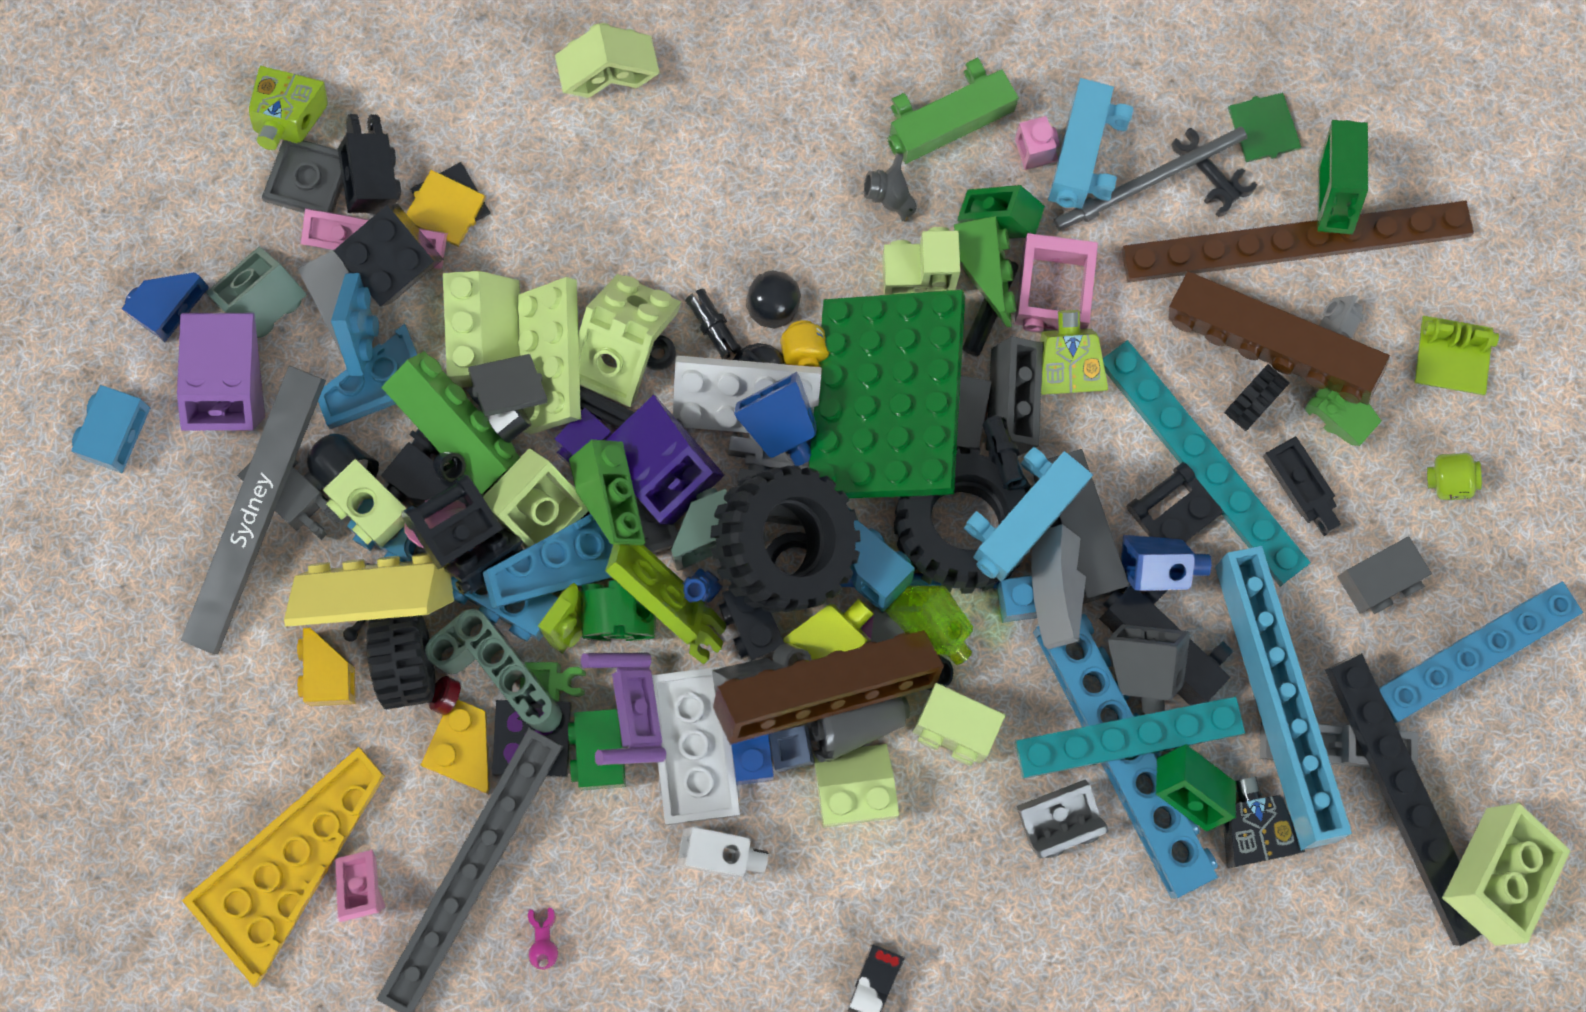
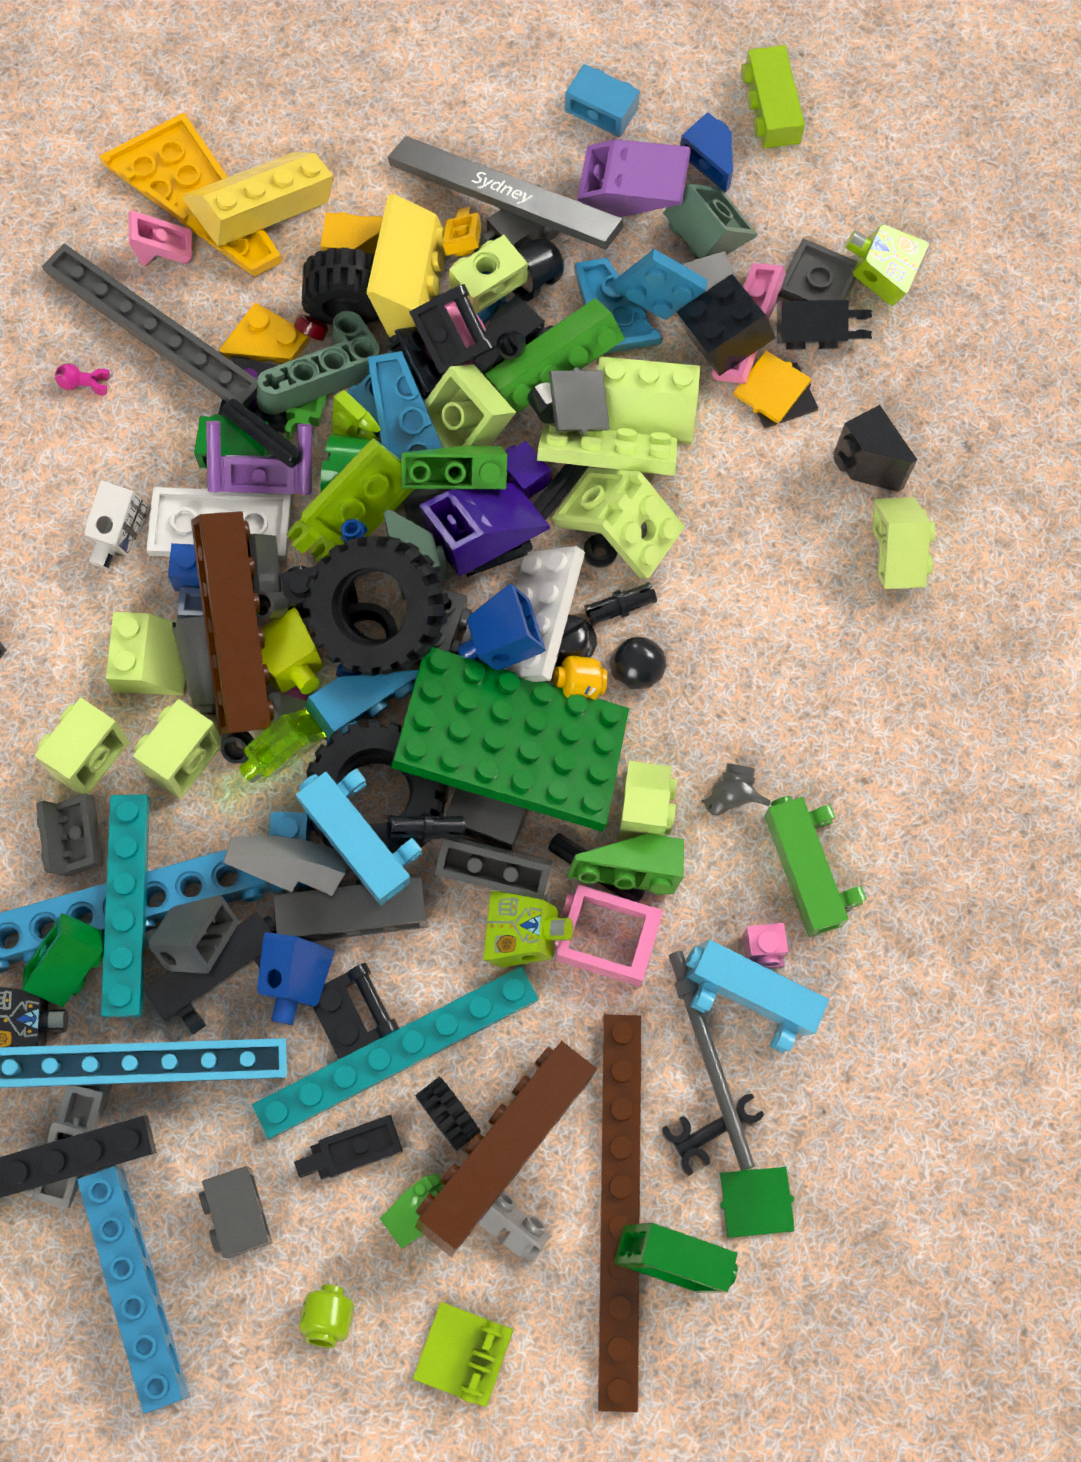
camera: 100 degrees right, 5 degrees down
green slope [957,185,1045,239] -> none
none -> yellowish green brick [34,697,129,795]
none -> light yellow slope [183,152,333,247]
none -> black axle [223,399,303,468]
none -> yellow hinge [443,206,482,257]
none -> lime brick [741,45,805,149]
none -> black slope [834,405,917,492]

